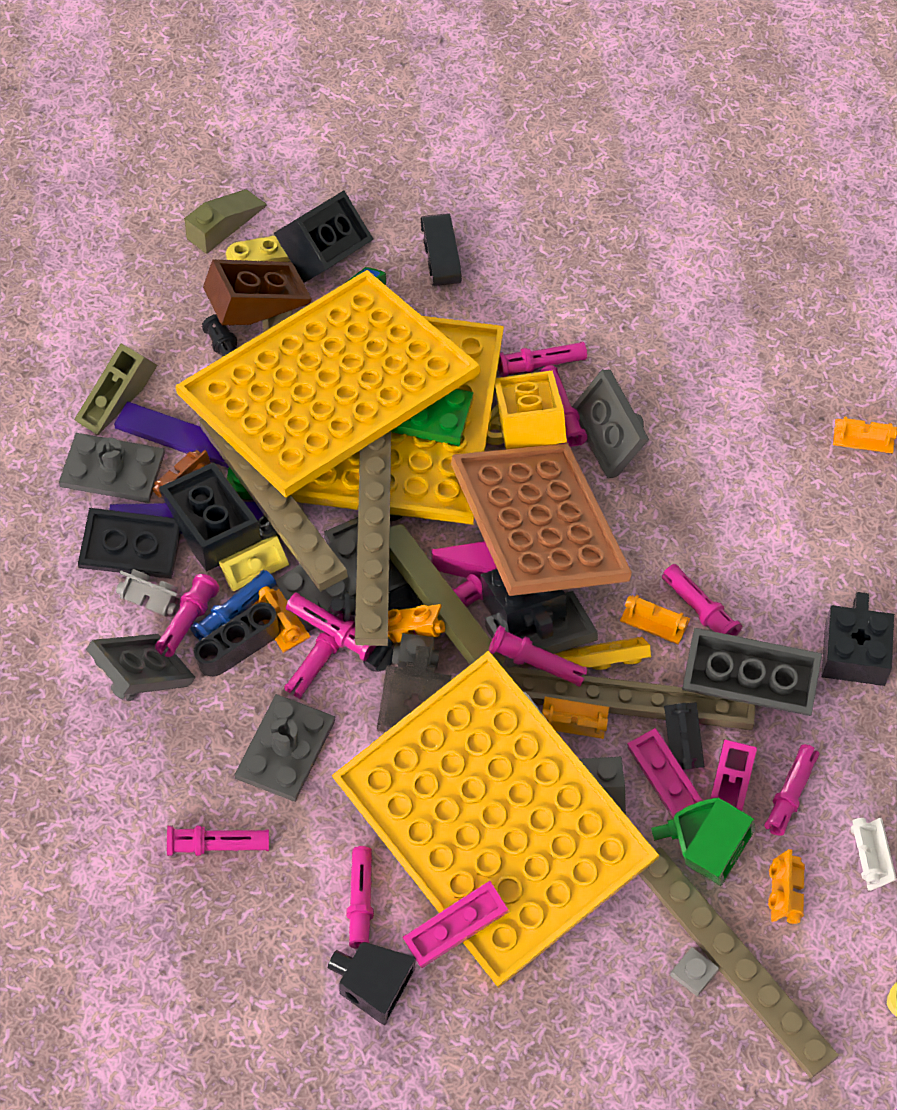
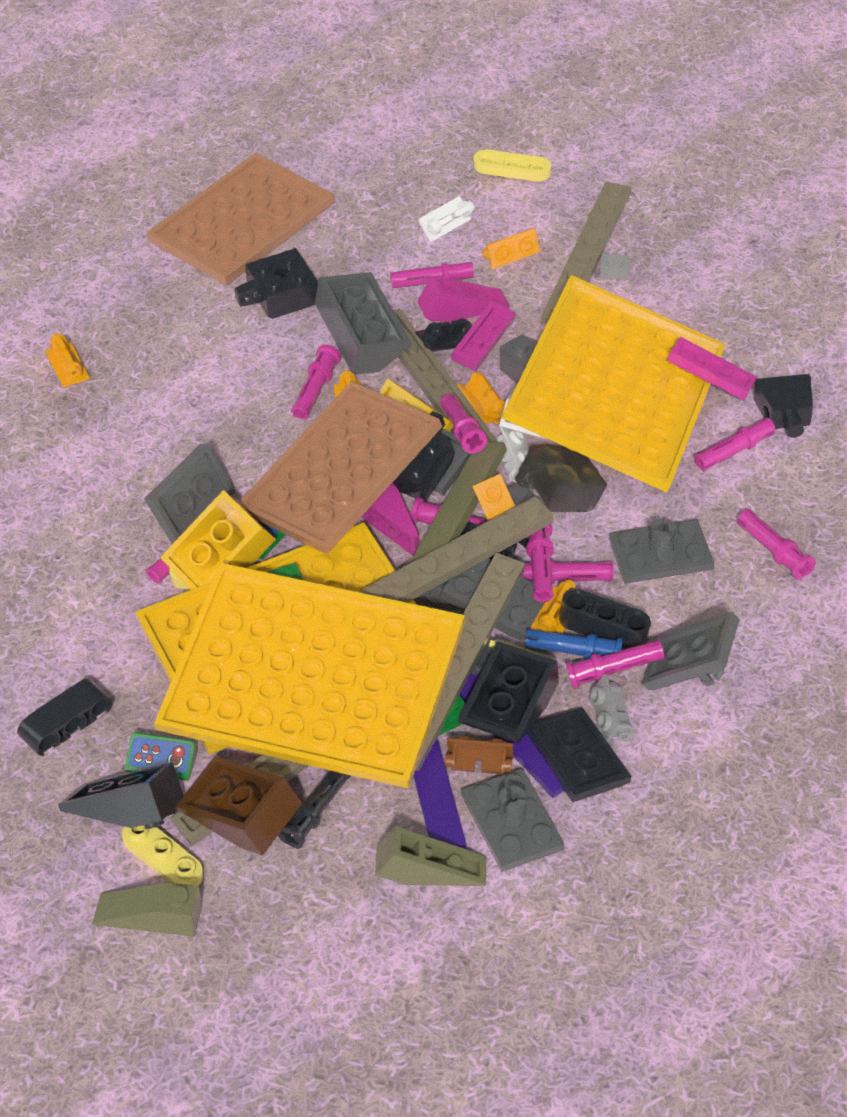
camera: 120 degrees left, 10 degrees down
black plate [328,591,356,622] -> none
dark pink pin [498,341,587,377] -> none
green piece [651,798,756,886] -> none

